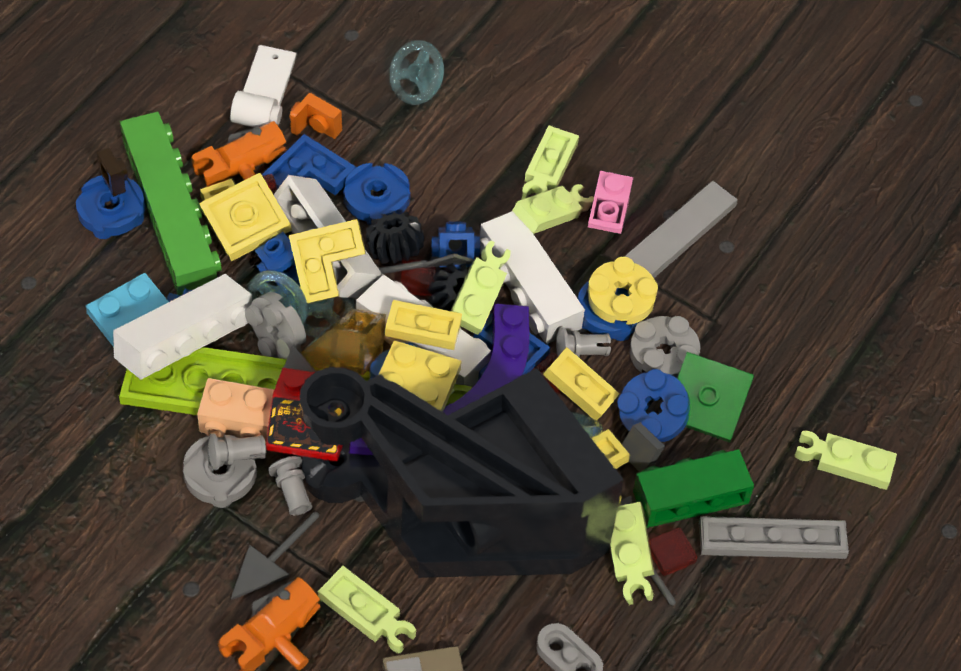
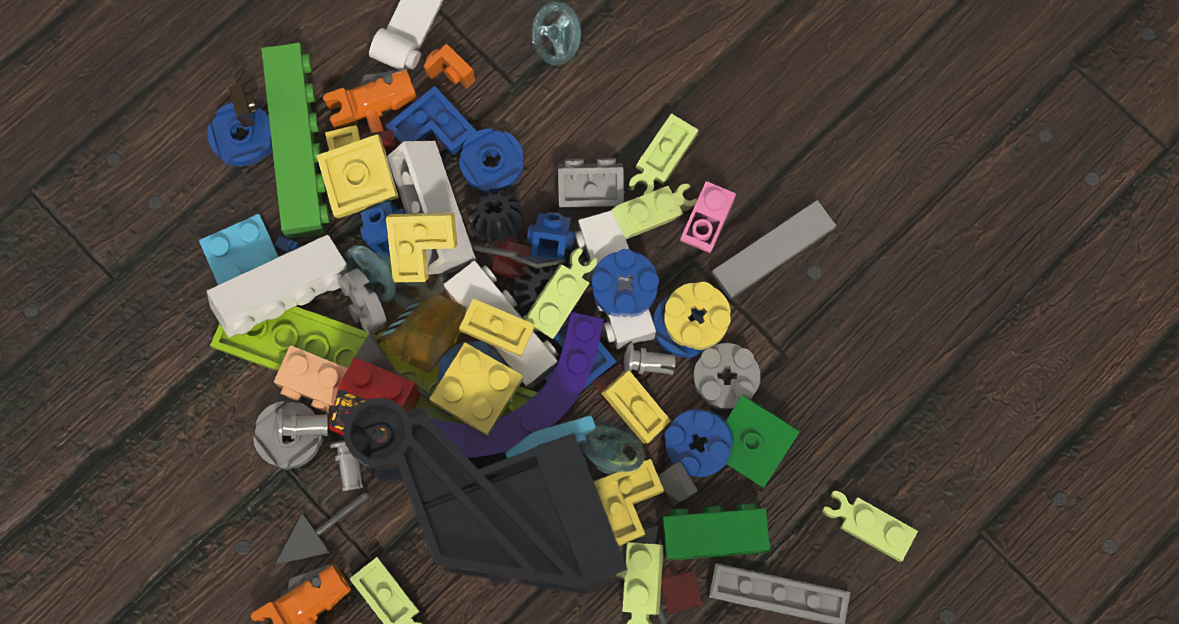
camera: 15 degrees right, 20 degrees up
none -> light grey bracket [558,158,624,207]
none -> blue plate [592,249,659,317]

